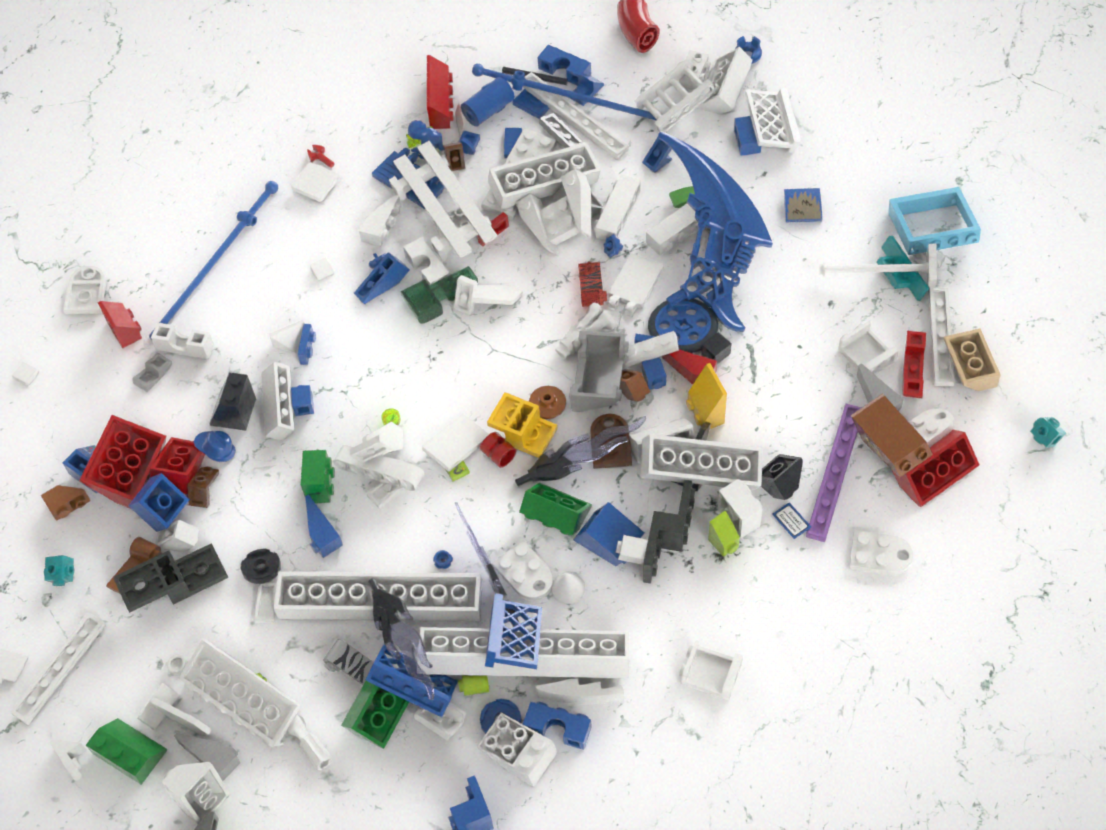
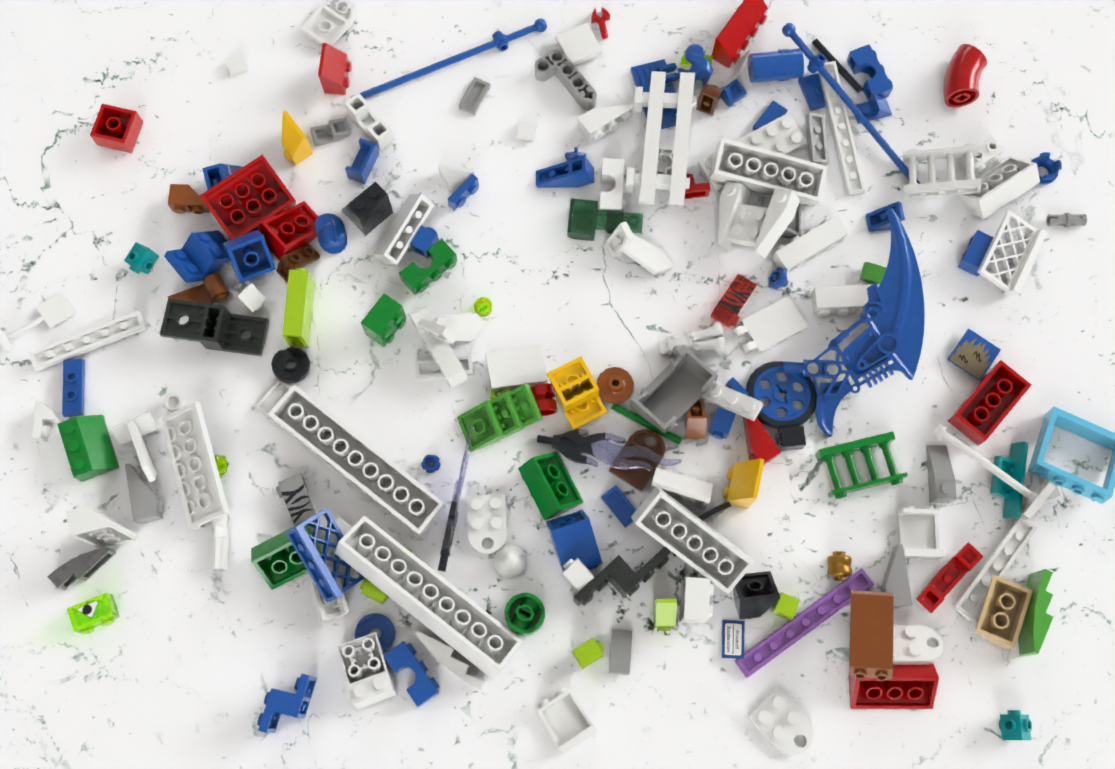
camera: 30 degrees right, 15 degrees up
blue slope [305,495,343,558] -> none
clear purple piece [368,578,434,700] -> none
fence [485,593,542,670] -> none
none -> blue plate [62,359,85,417]
none -> blue bracket [164,230,230,283]
none -> yellow slope [282,110,313,165]
none -> lime brick [282,268,315,348]
none -> blue panel [345,138,379,184]
none -> green arch [399,239,457,295]
none -> bright green slope [457,384,543,452]
none -> light grey tile [459,77,491,115]
none -> green brick [504,592,545,636]
none -> light grey beam [535,49,597,111]
none -> lime brick [572,638,604,670]
none -> blue tile [601,485,636,528]
none -> light grey slope [609,629,632,675]
none -> green bar [611,404,682,445]
none -> lime piece [771,592,800,620]
none -> green fence [815,431,908,499]
none -> pearl gold piece [827,551,852,581]
none -> light grey slope [926,445,957,503]
none -> red brick [948,360,1032,446]
none -> bright green slope [1018,569,1053,657]
none -> light grey pin [1046,213,1088,227]

